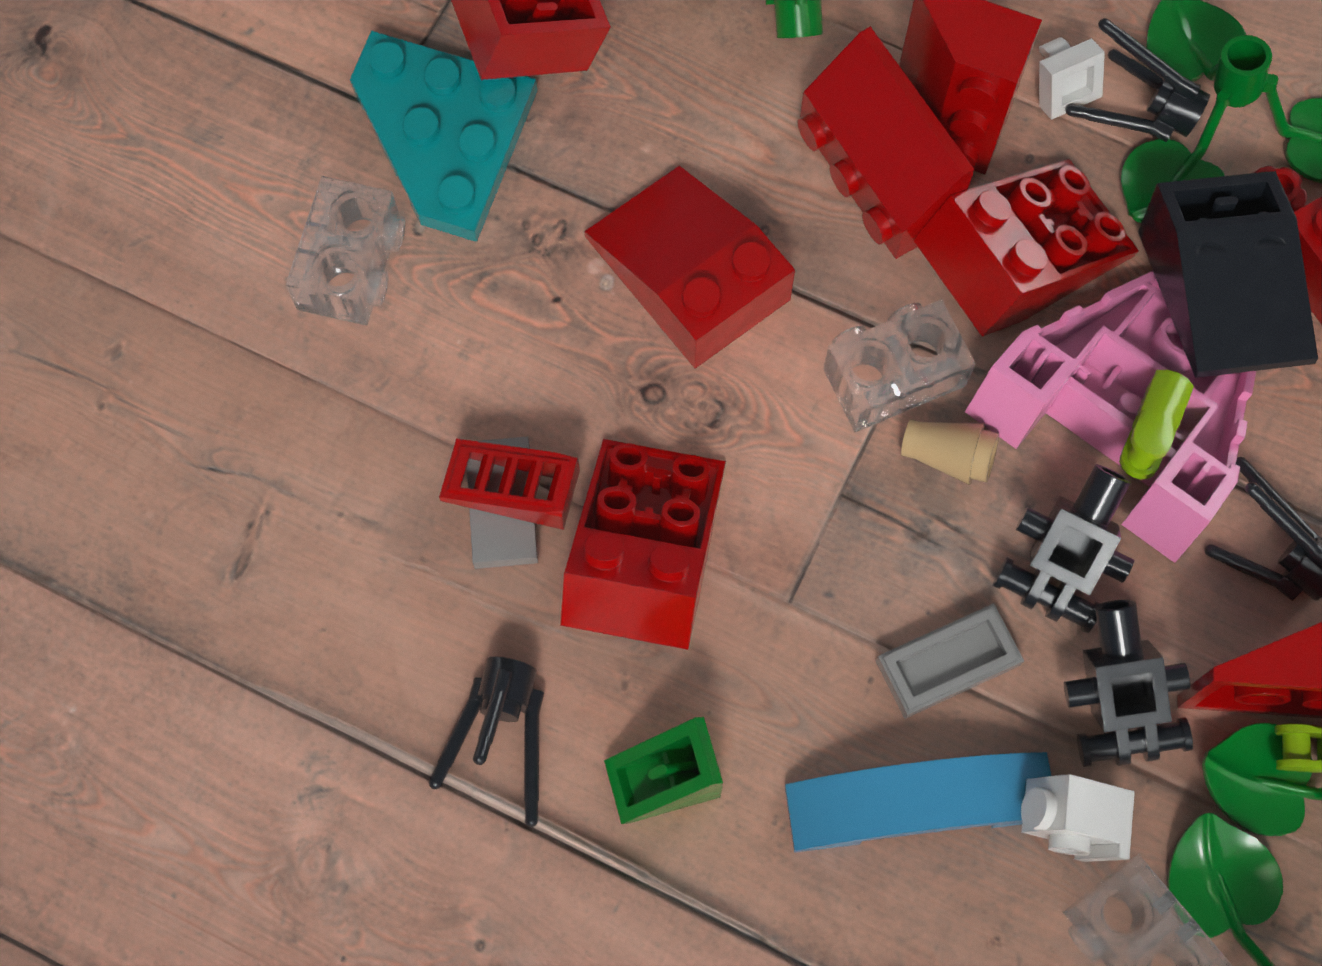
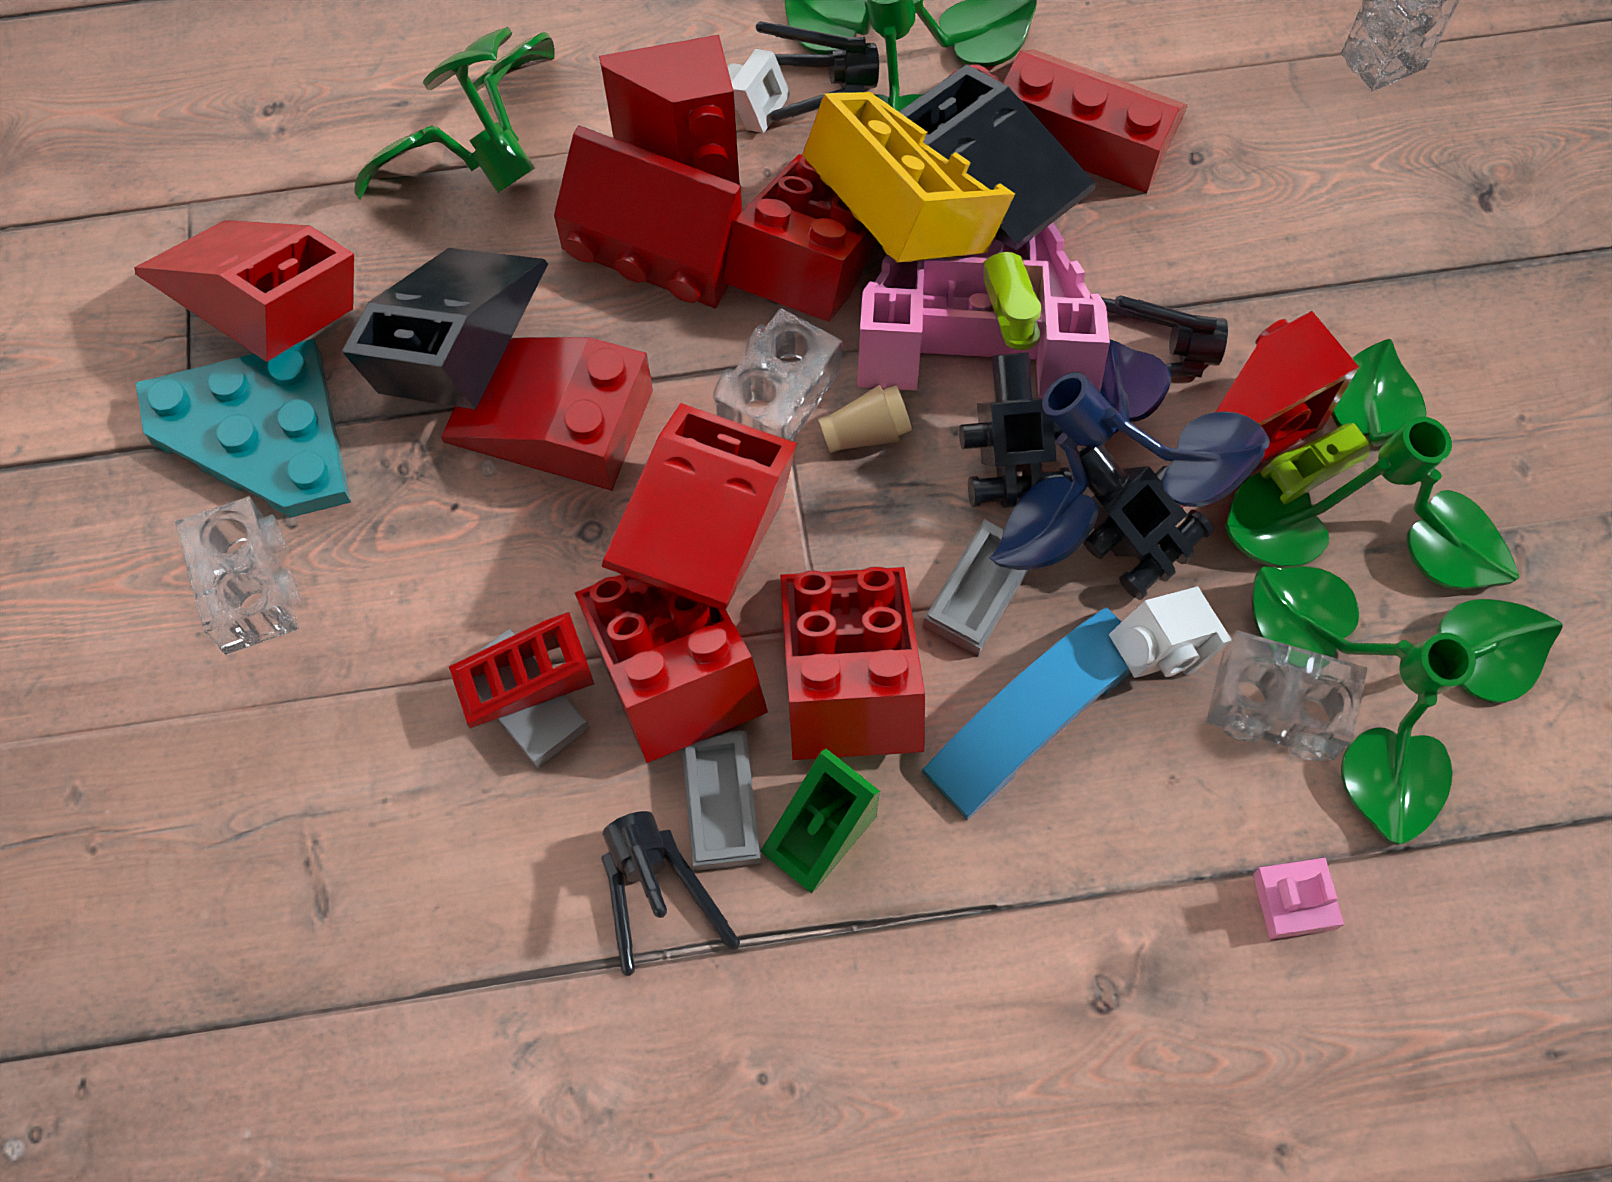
camera: 35 degrees left, 5 degrees down
none -> black slope [341,248,548,410]
none -> red slope [602,403,797,611]
none -> light grey tile [682,730,761,872]
none -> red slope [780,567,925,761]
none -> yellow wedge [802,92,1015,262]
none -> dark blue plant [989,339,1269,570]

